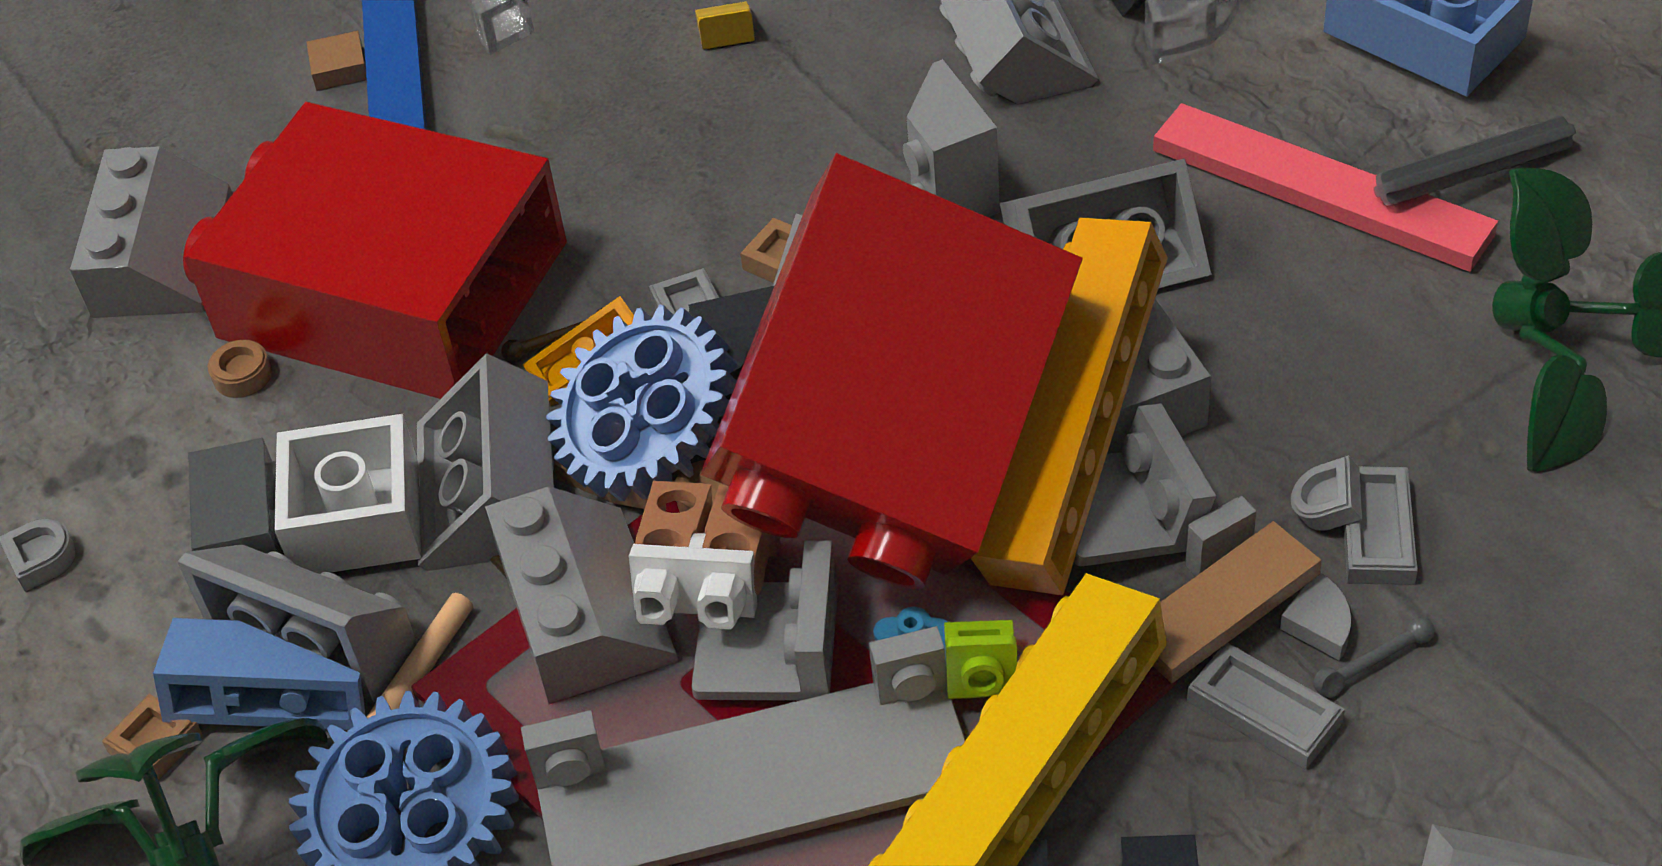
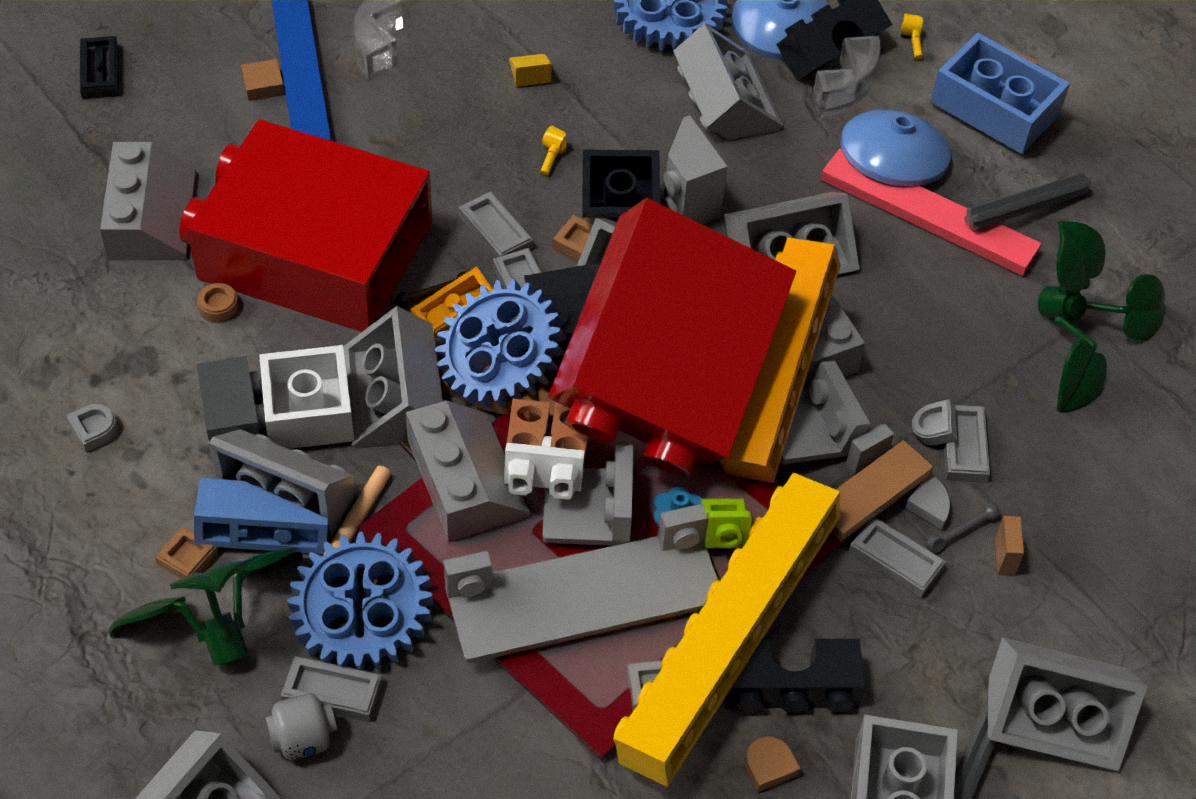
camera: 10 degrees left, 5 degrees up
none -> black tile [80,36,119,99]
none -> light grey tile [459,191,533,258]
none -> yellow hand [540,126,567,177]
none -> black slope [582,150,660,218]
none -> medium blue dish [840,109,951,187]
none -> medium nougat tile [995,516,1024,576]

